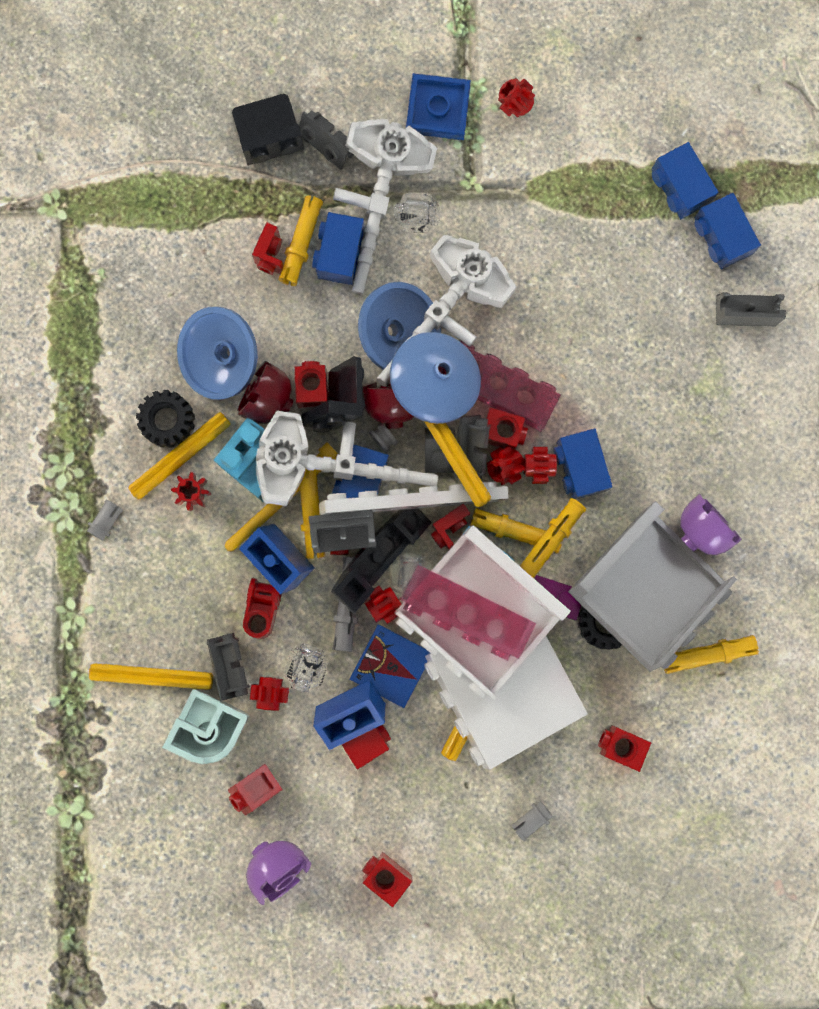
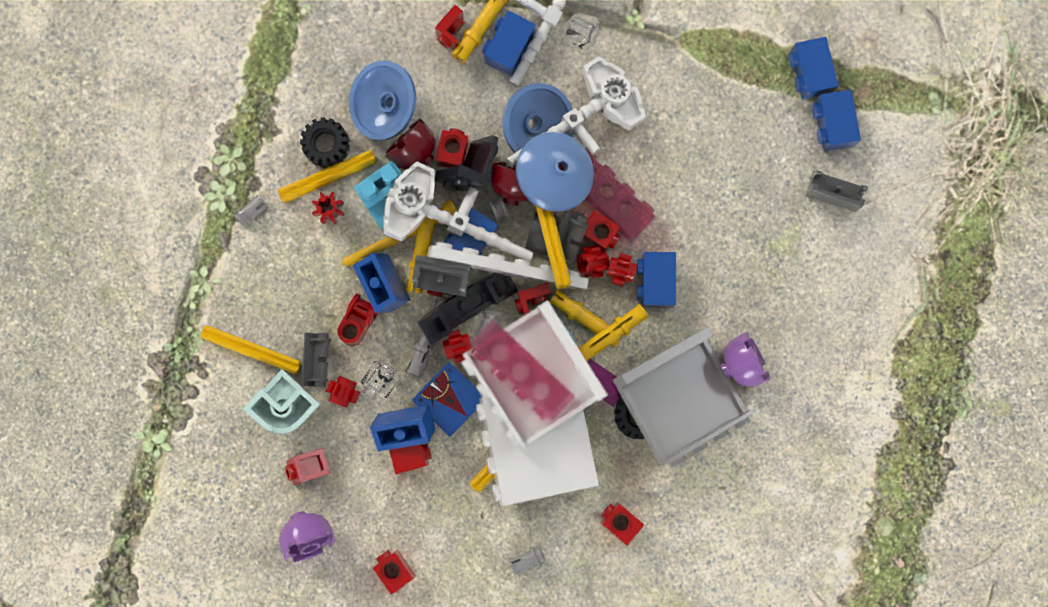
camera: 20 degrees right, 0 degrees up
yellow pin [664,635,759,674] -> none

